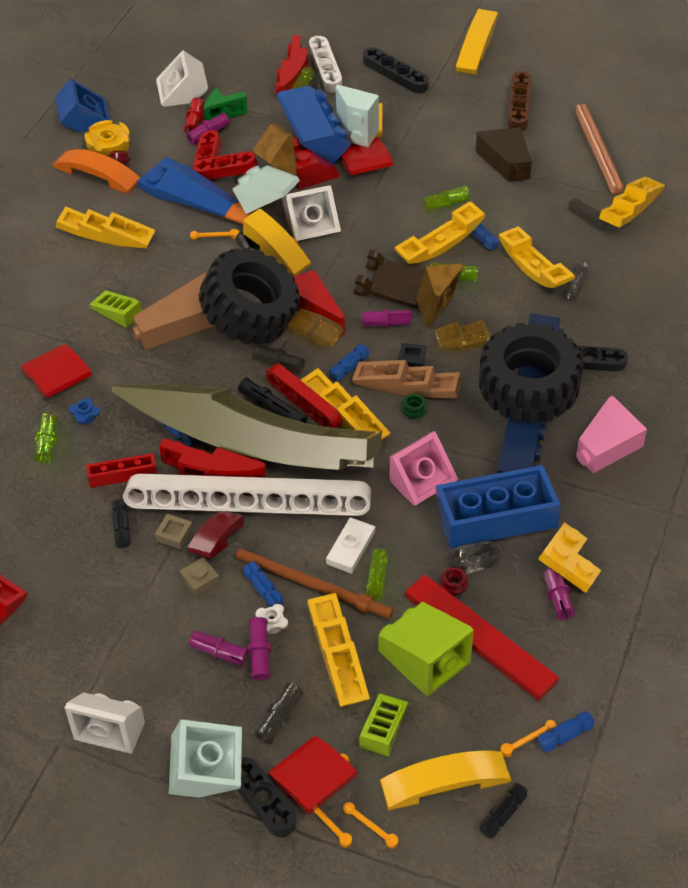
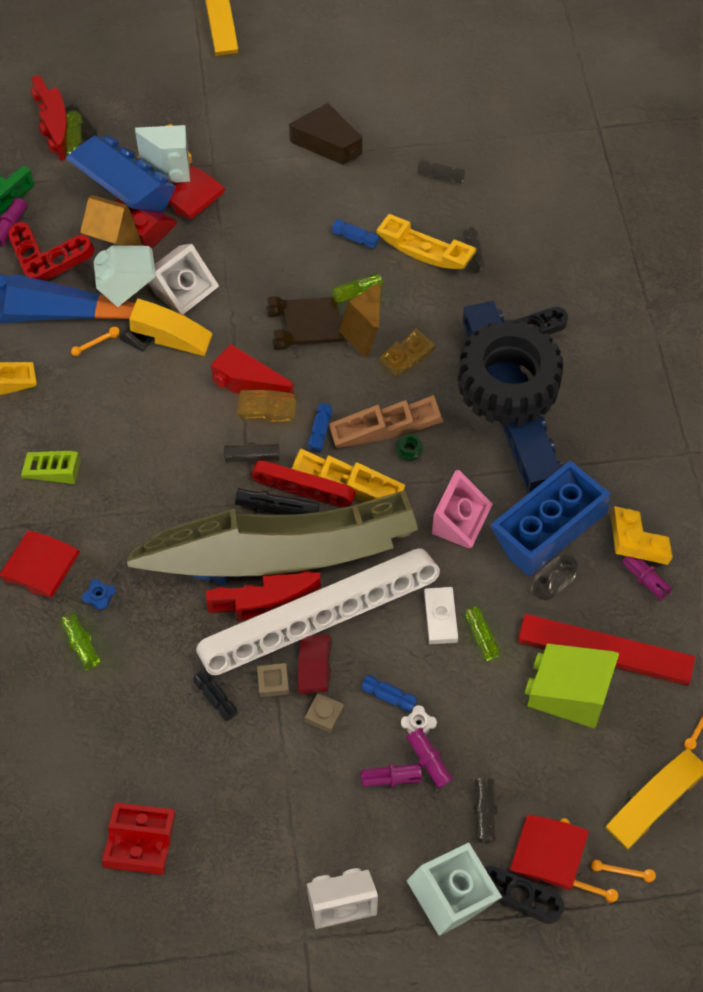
camera: 30 degrees left, 10 degrees up
red piece [86,453,157,488] -> none
medium nougat slope [131,273,215,350] -> none
black tyre [199,248,300,345] -> none
dark orange bar [236,548,394,619] -> none
yellow slope [307,593,370,708] -> none
white beam [309,36,342,93] -> none
lime slope [359,693,408,757] -> none
magenta axle [362,308,412,328] -> none
black beam [363,47,429,94] -> none
yellow slope [394,201,485,264] -> none
black plate [398,343,427,367] -> none
clear neon green axle [423,185,469,210] -> none
dark red plate [440,567,469,595] -> none
reddish brown beam [508,71,531,131] -> none
nougat axle [575,104,624,195] -> none
bright pink slope [576,396,647,473] -> none
yellow slope [599,177,665,228] -> none

